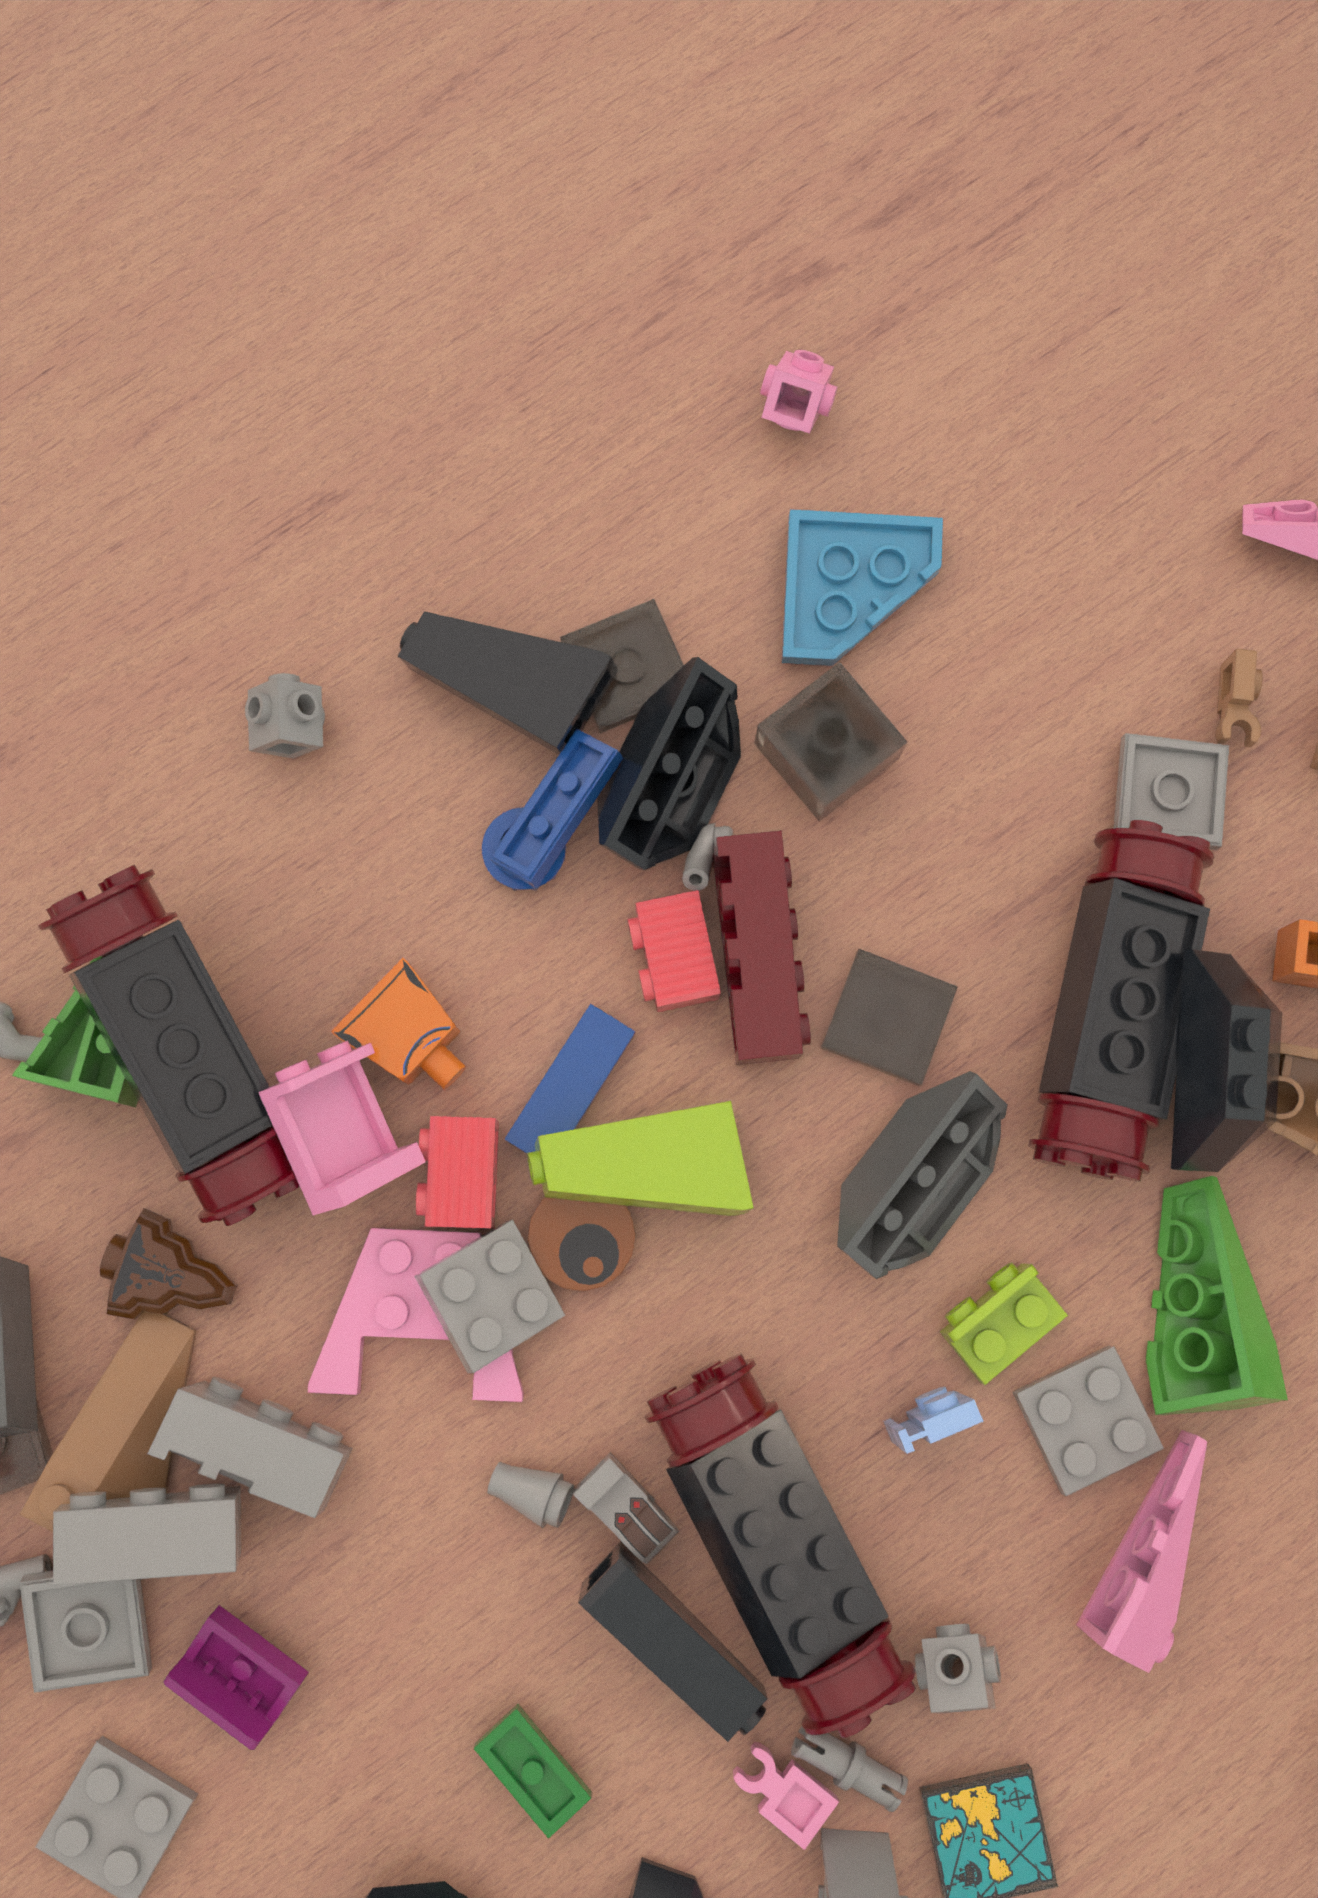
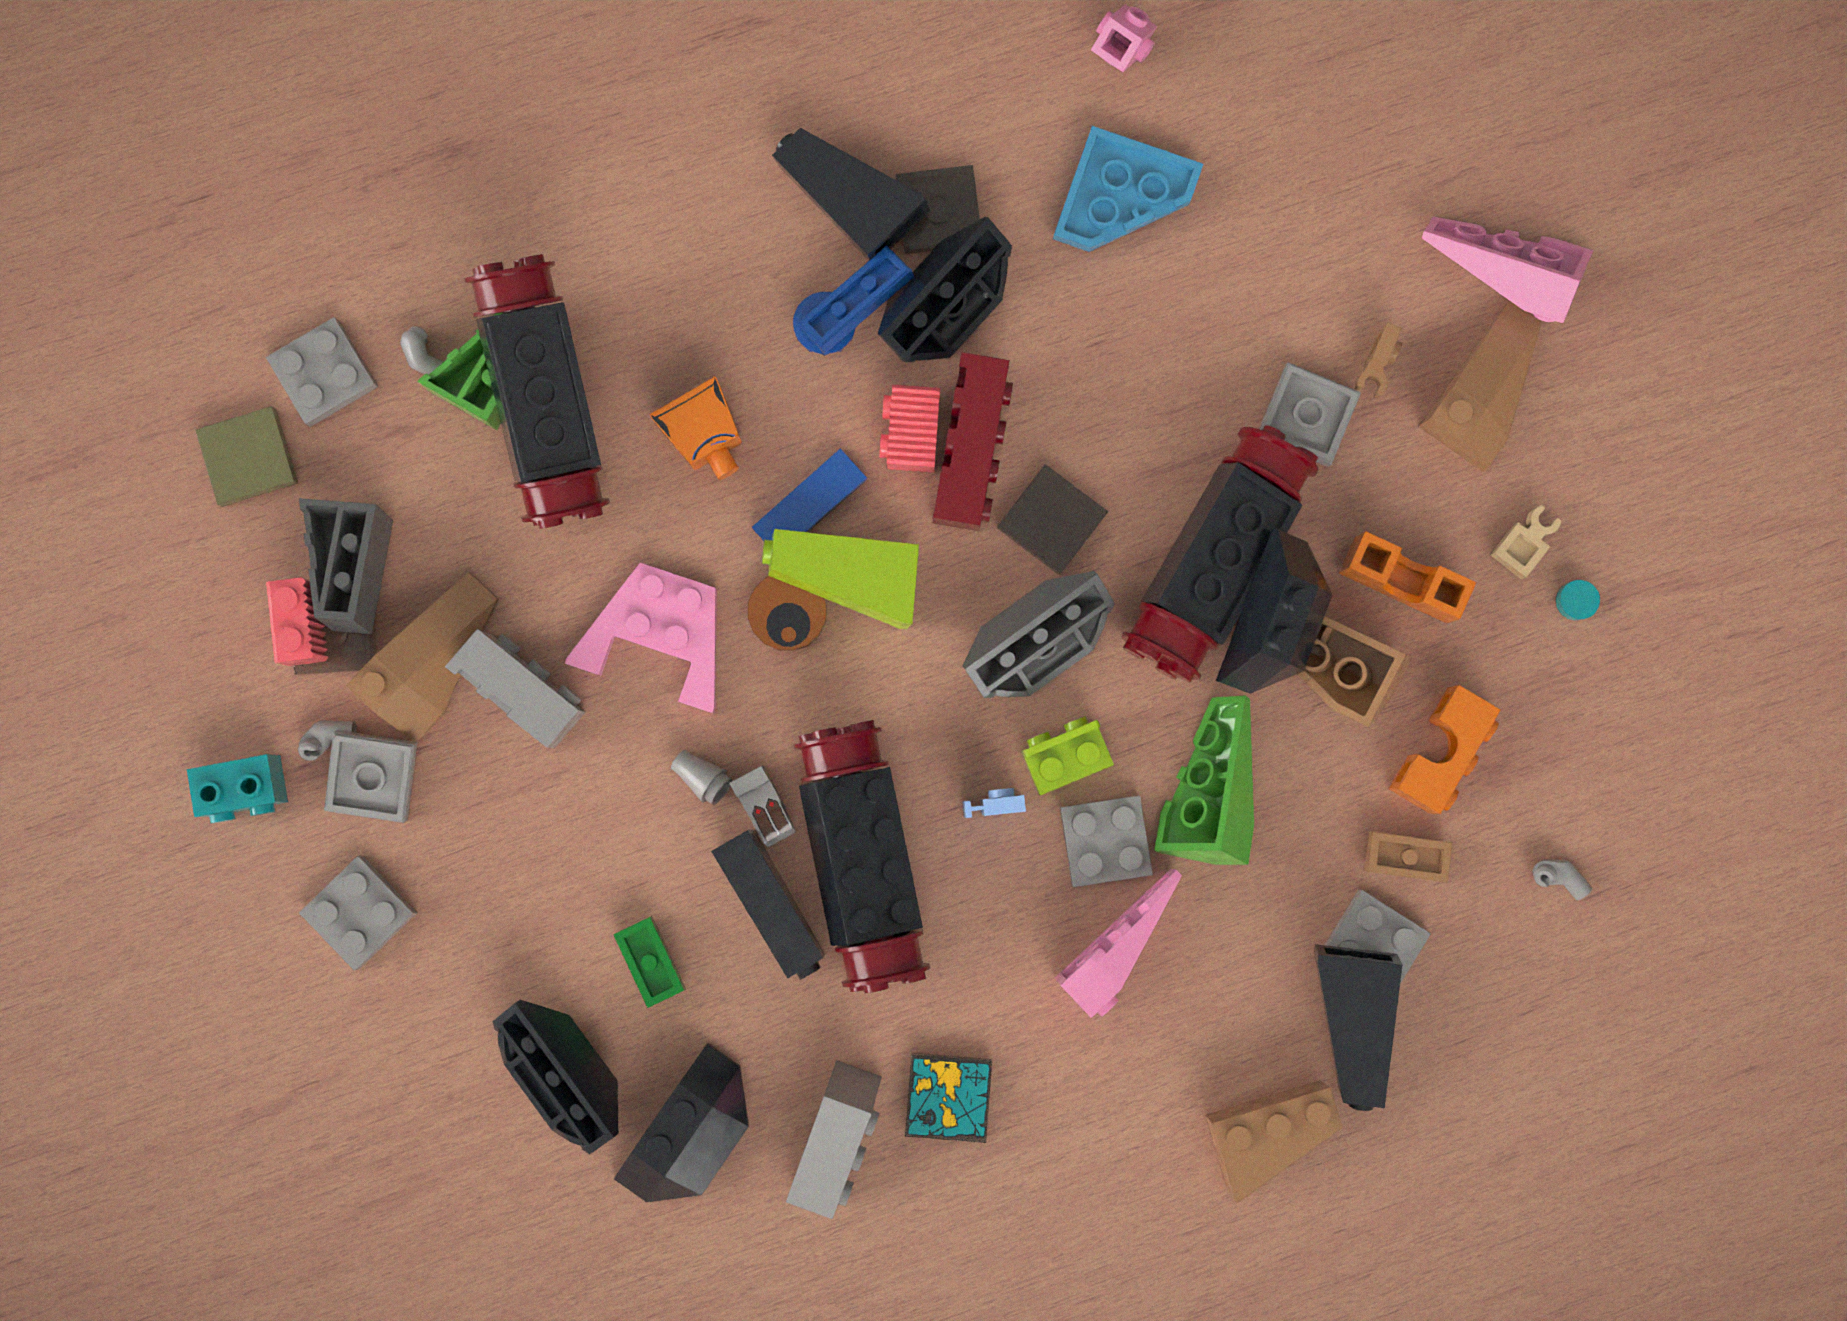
camera: 15 degrees right, 5 degrees up
light grey wedge [53,1484,241,1586] -> none
reddish brown rock [100,1208,238,1319] -> none
magenta bracket [164,1605,309,1750] -> none
light grey brick [245,673,325,759] -> none
bright pink panel [258,1040,426,1215] -> none
light grey plate [414,1220,565,1373] -> none
coral brick [416,1116,499,1229] -> none
light grey arm [682,823,733,891] -> none
bright pink plate [733,1742,839,1850] -> none
clear smoke brick [754,662,908,822] -> none
light grey pin [791,1726,908,1812] -> none
light grey brick [915,1624,1001,1714] -> none

